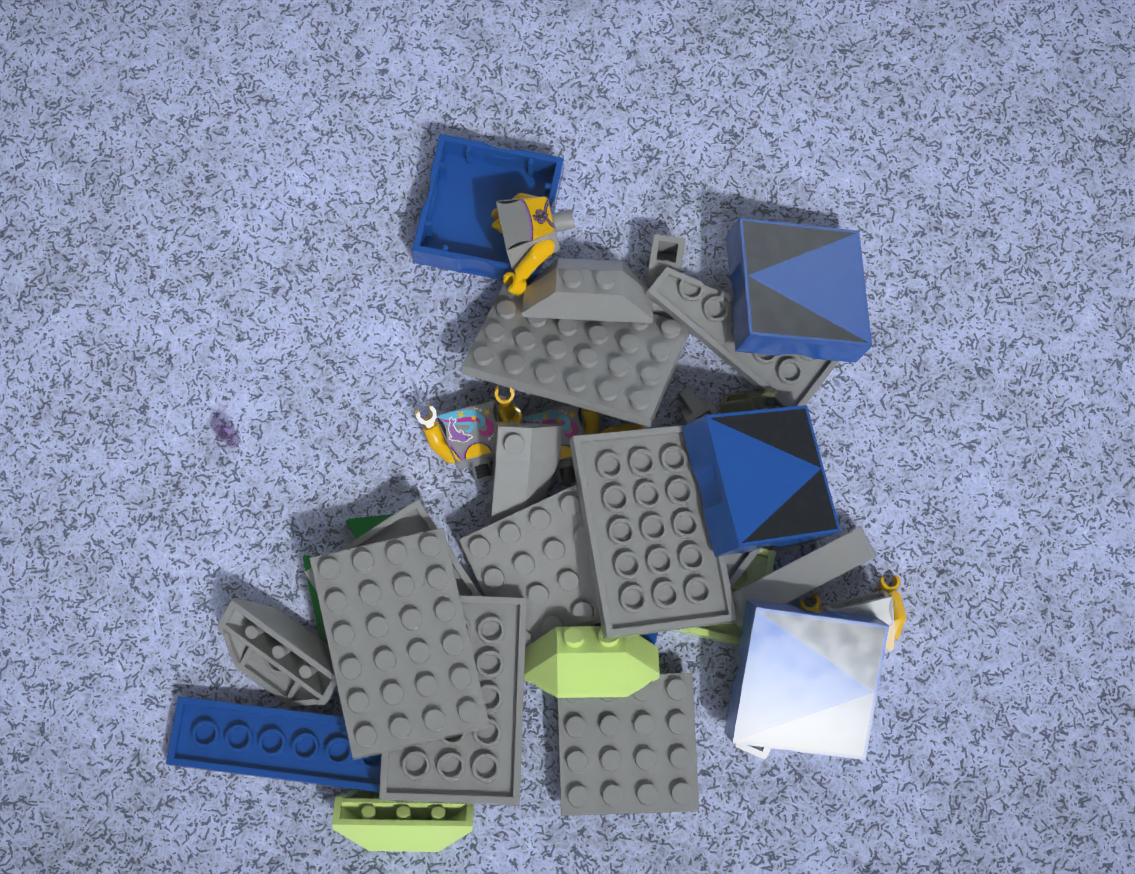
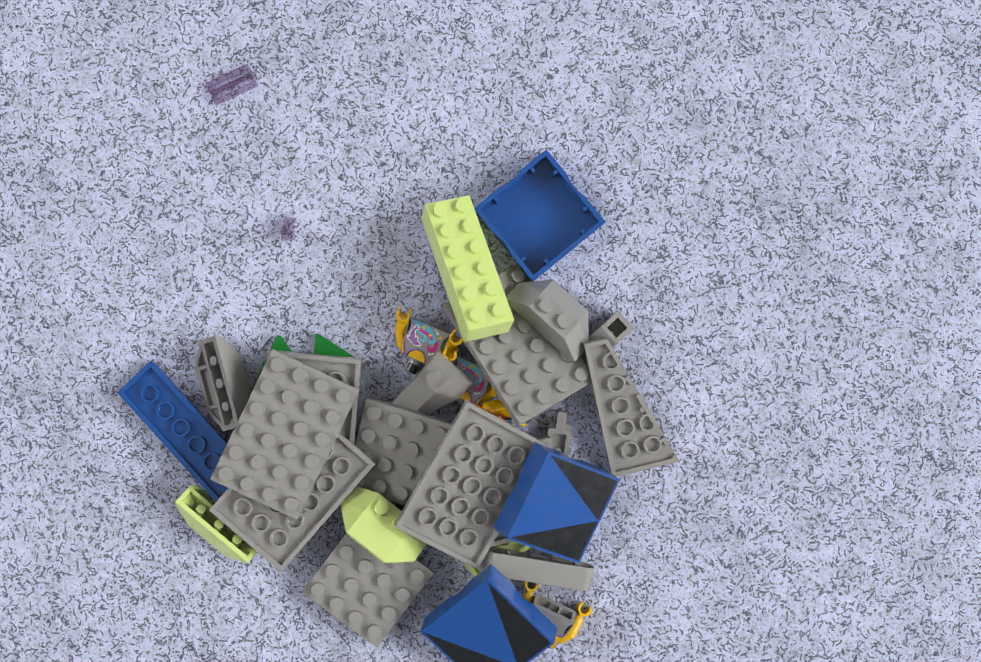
camera: 40 degrees right, 15 degrees up
torso [491,193,575,296] -> none
olive plate [719,388,780,413] -> none
tile [726,217,872,363] -> none
none -> clear purple tile [205,64,258,105]
none -> yellowish green brick [421,195,514,342]

